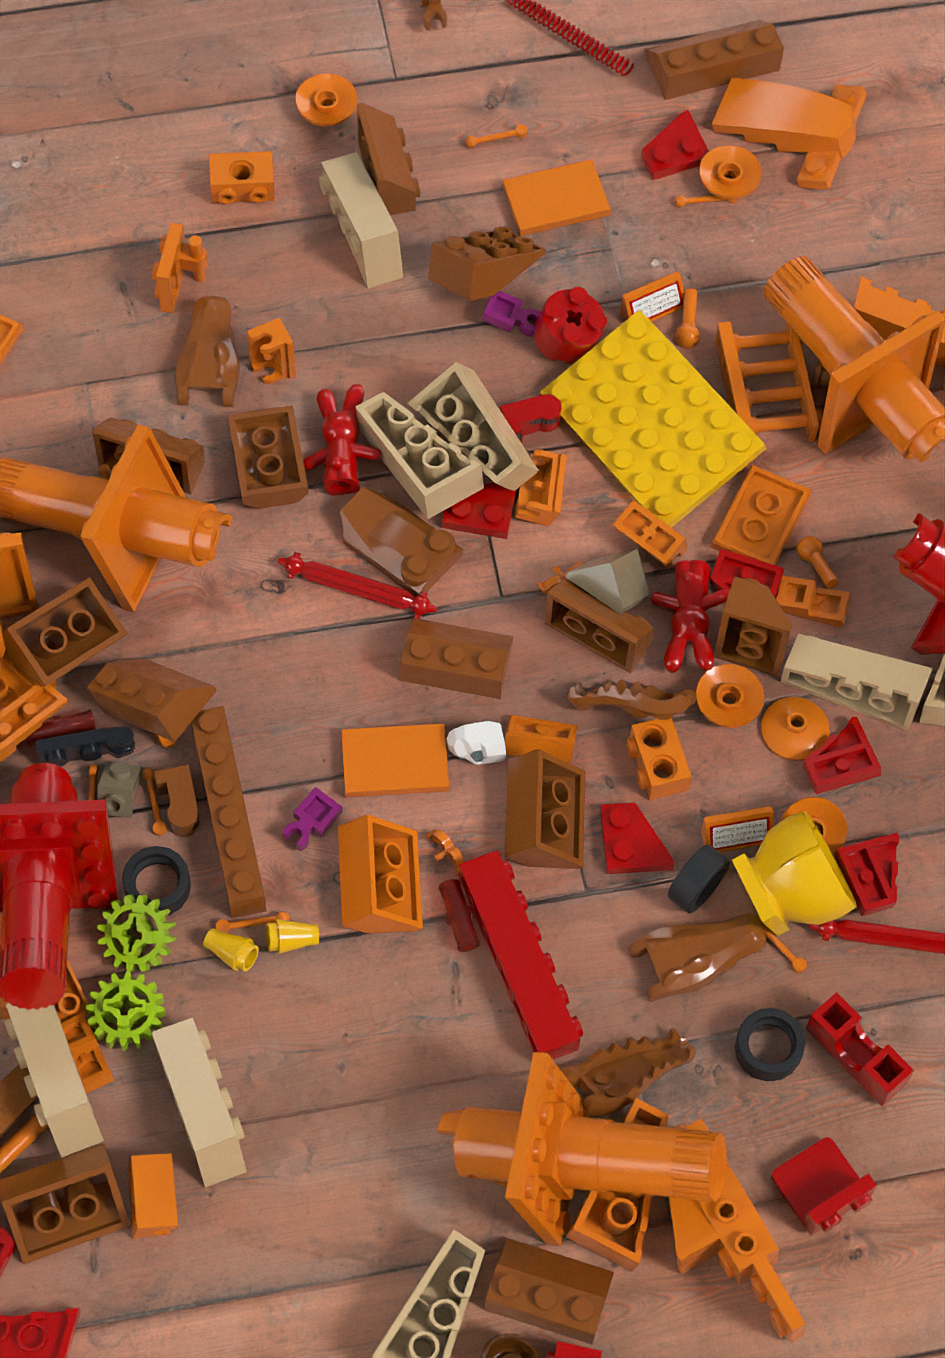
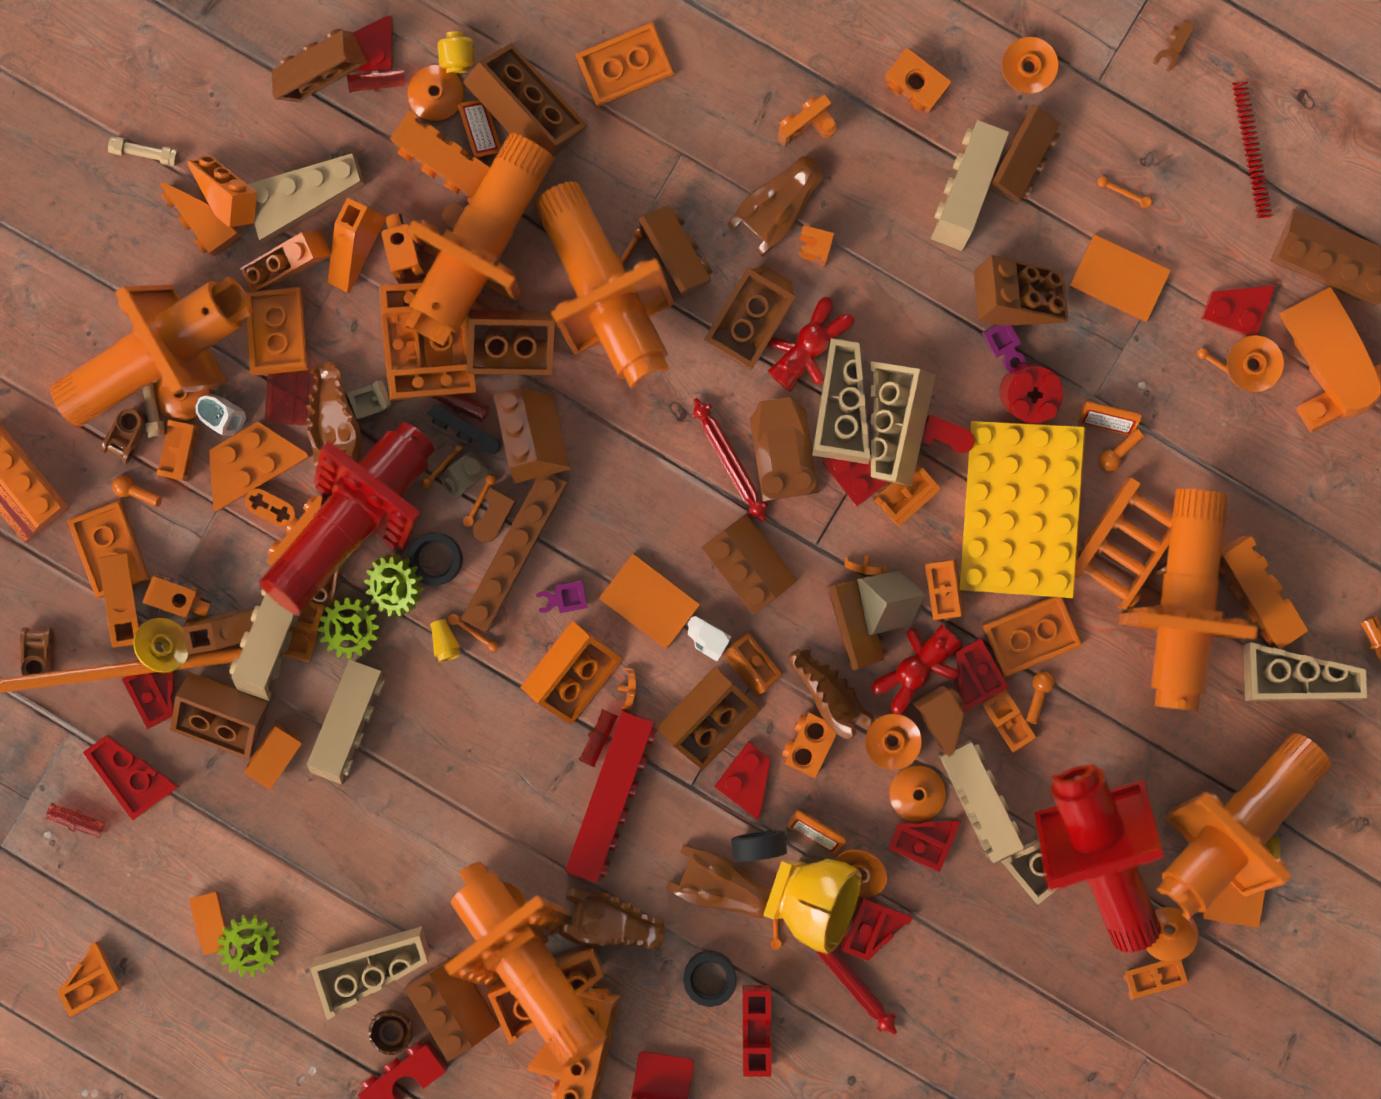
camera: 45 degrees right, 25 degrees up
yellow cone [266,919,319,954] -> none

